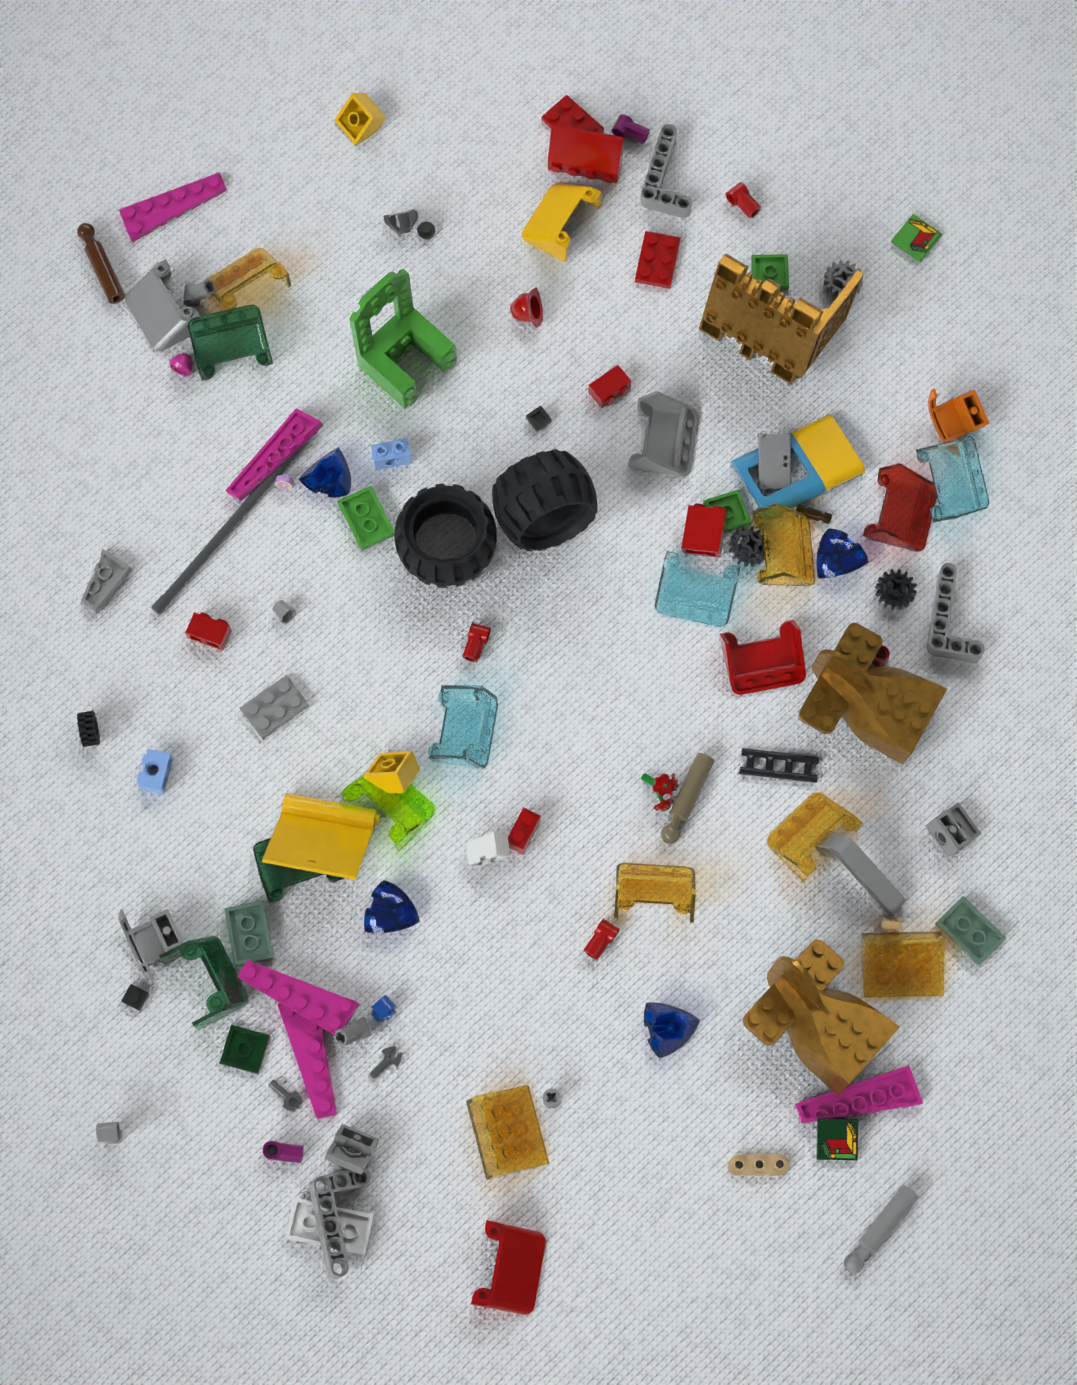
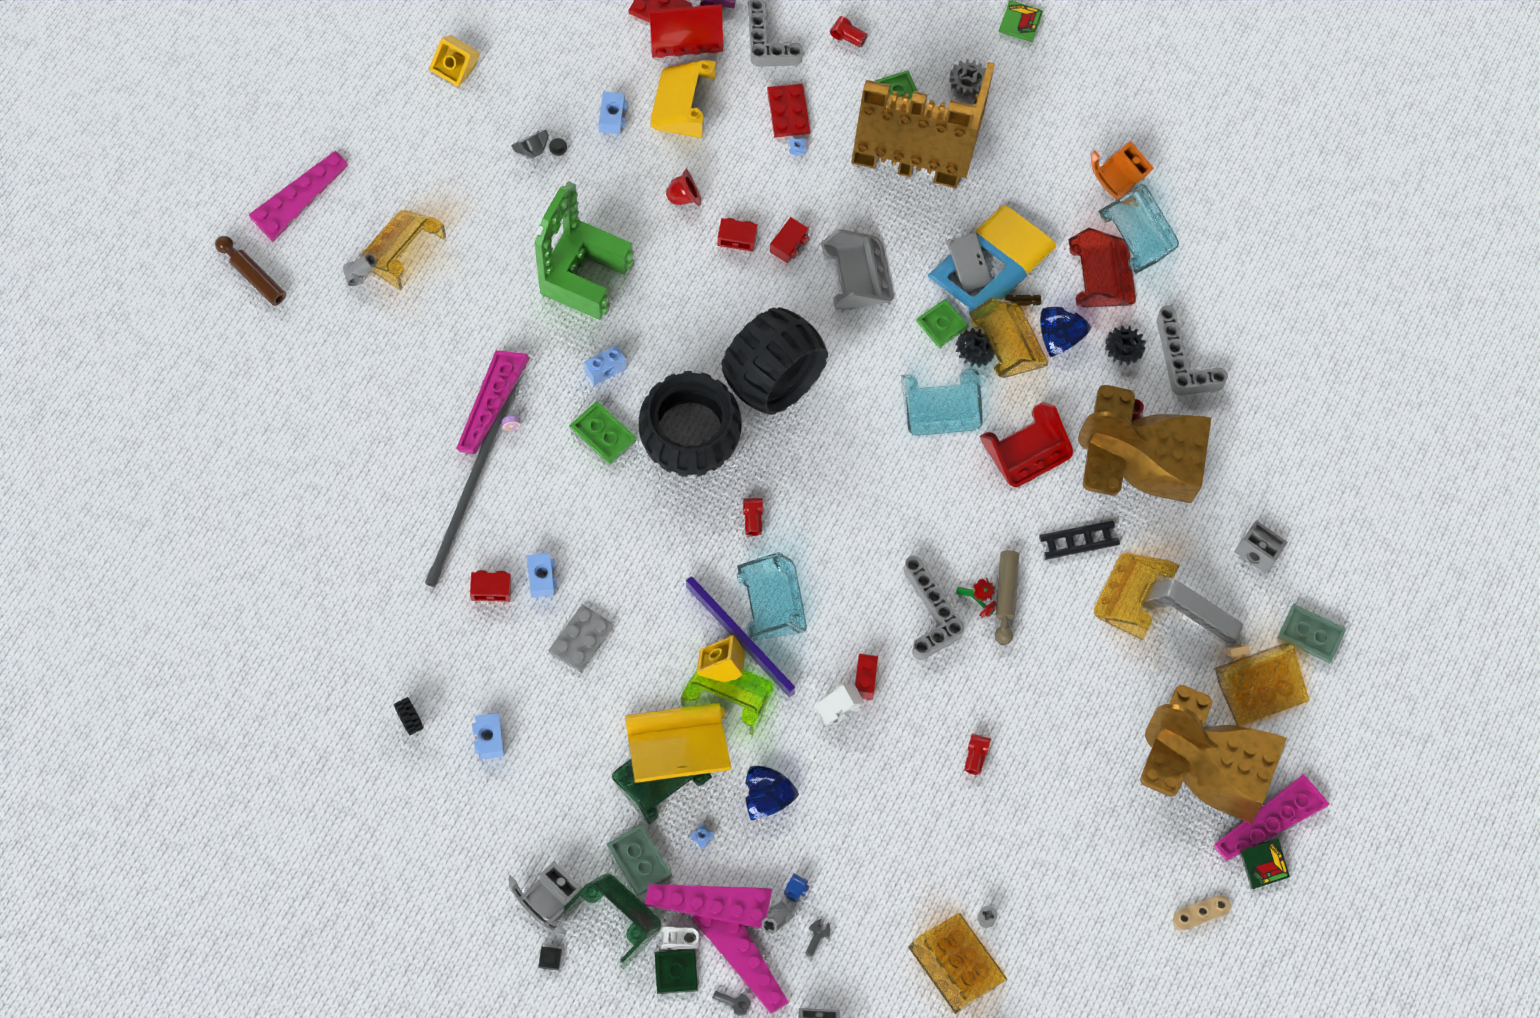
camera: 25 degrees left, 5 degrees down
light grey wing [81,549,132,613] -> none
light grey windscreen [125,259,204,351] -> none
dark pink cone [169,353,193,377] -> none
clear green windscreen [188,305,273,381] -> none
light grey piece [272,600,296,624] -> none
clear blue brick [299,447,351,498] -> none
pearl dark grey plate [526,406,552,432] -> none
clear yellow windscreen [614,863,696,923] -> none
clear blue brick [644,1002,700,1058] -> none
red brick [681,503,728,558] -> none
light grey piece [844,1184,919,1273] -> none
none -> light blue brick [527,552,558,598]
none -> light blue brick [599,91,628,134]
none -> white piece [661,927,700,951]
none -> dark purple tile [686,577,795,698]
none -> light blue plate [690,824,714,848]
none -> red brick [717,218,758,252]
none -> light blue plate [788,137,807,156]
none -> light grey beam [904,556,964,660]

